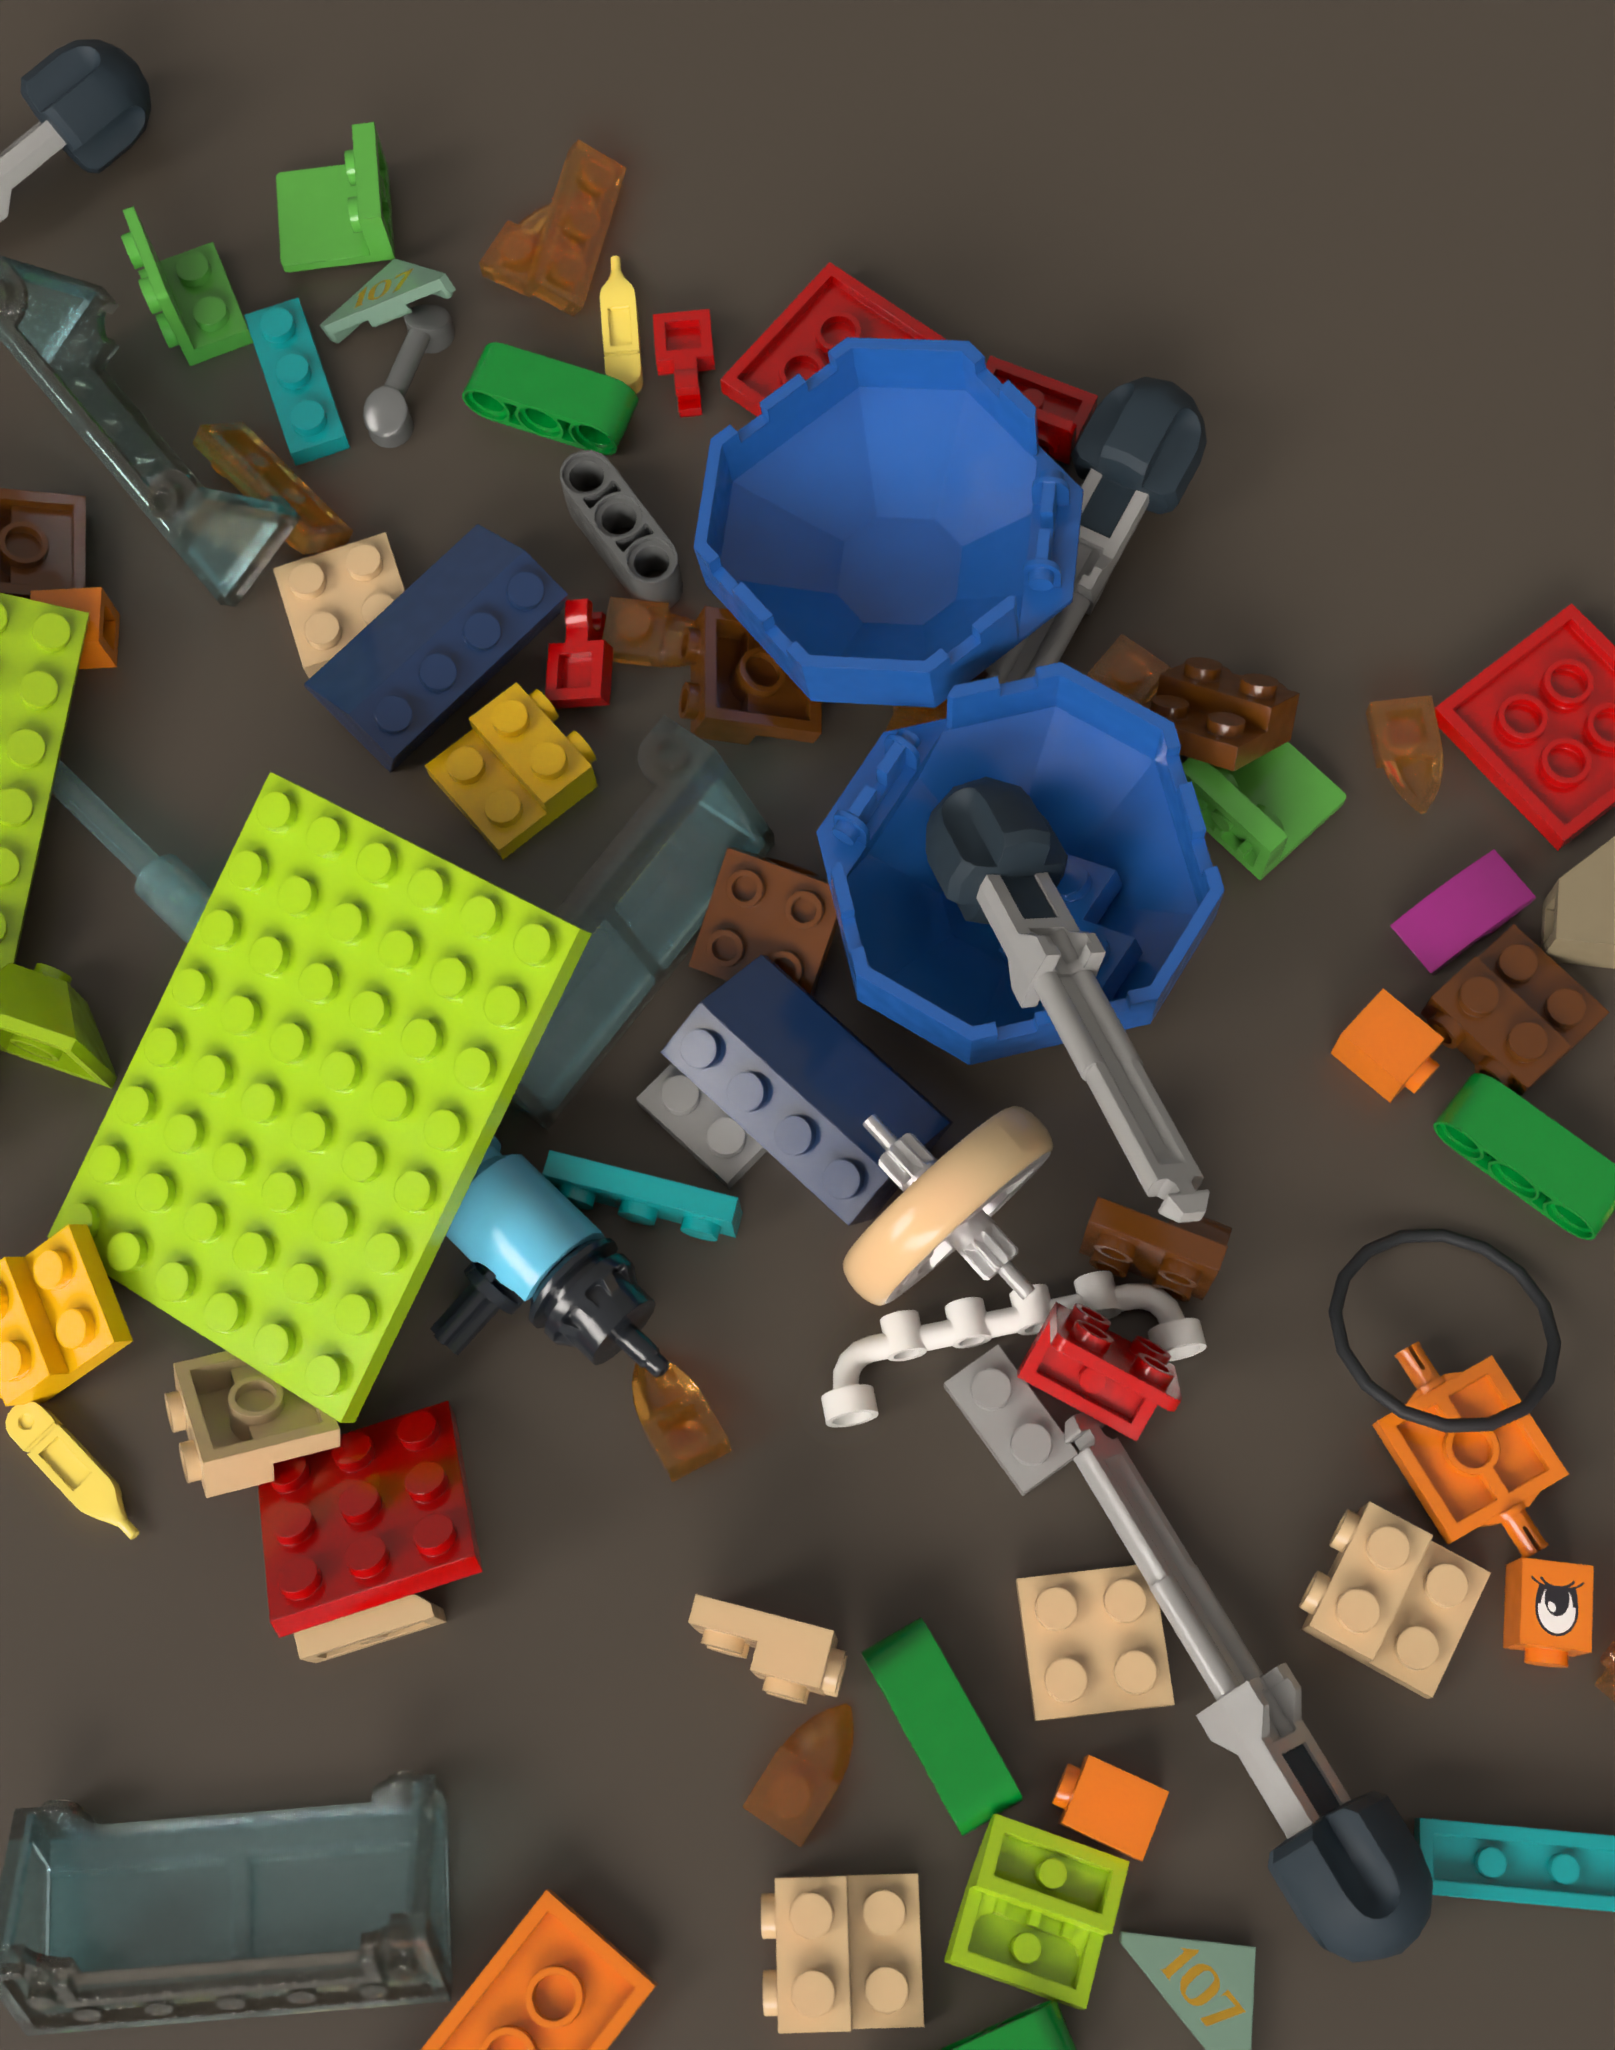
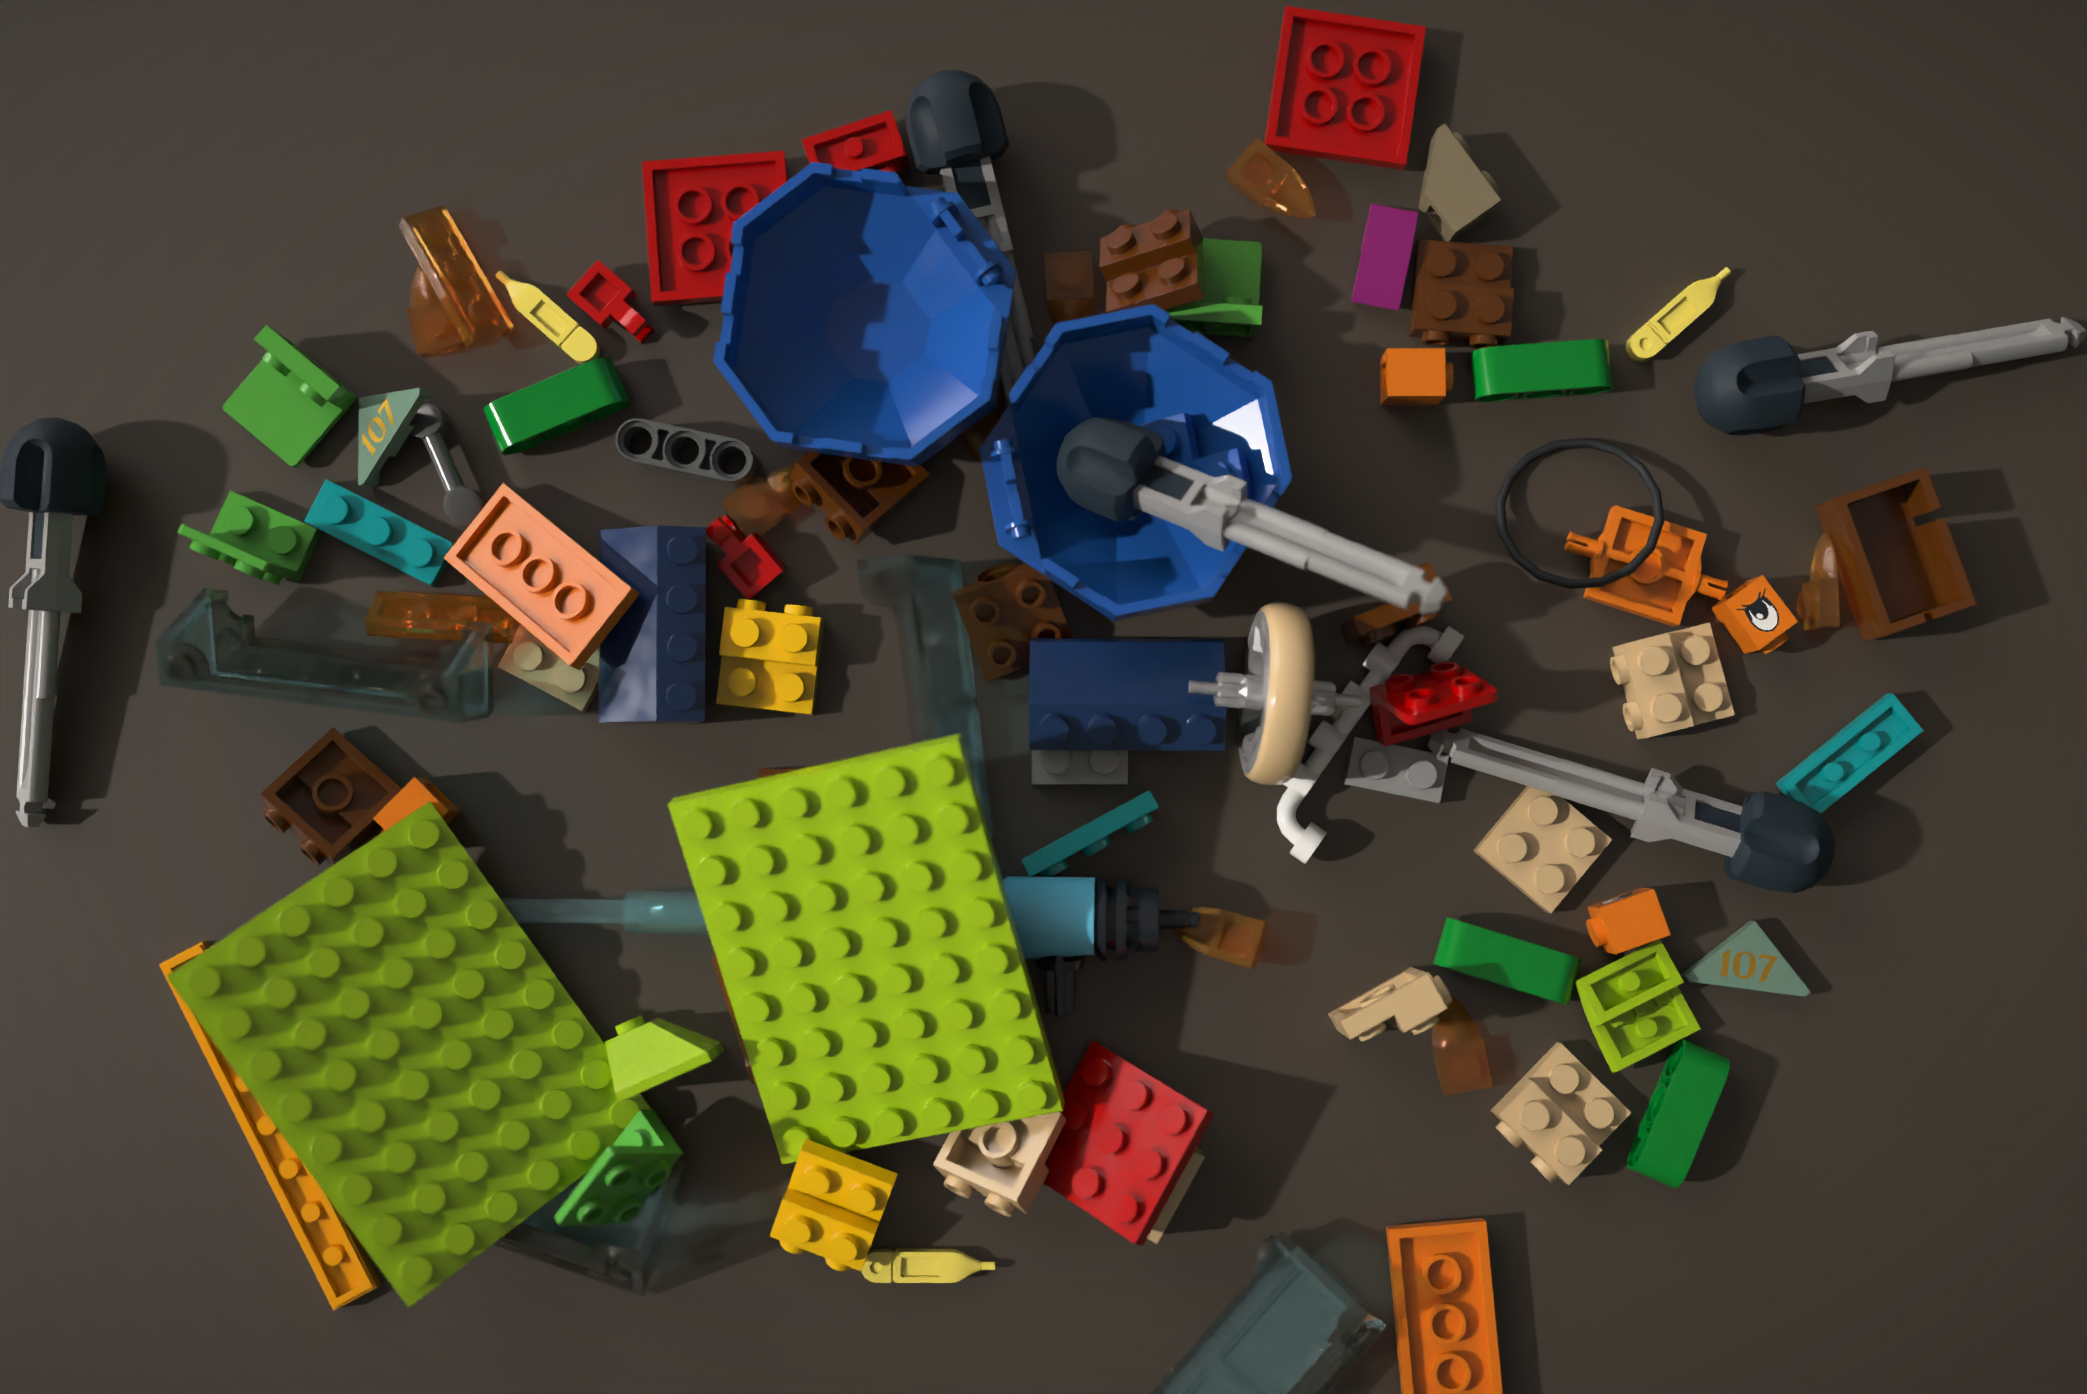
camera: 50 degrees left, 15 degrees up
none -> orange plate [444,483,640,671]

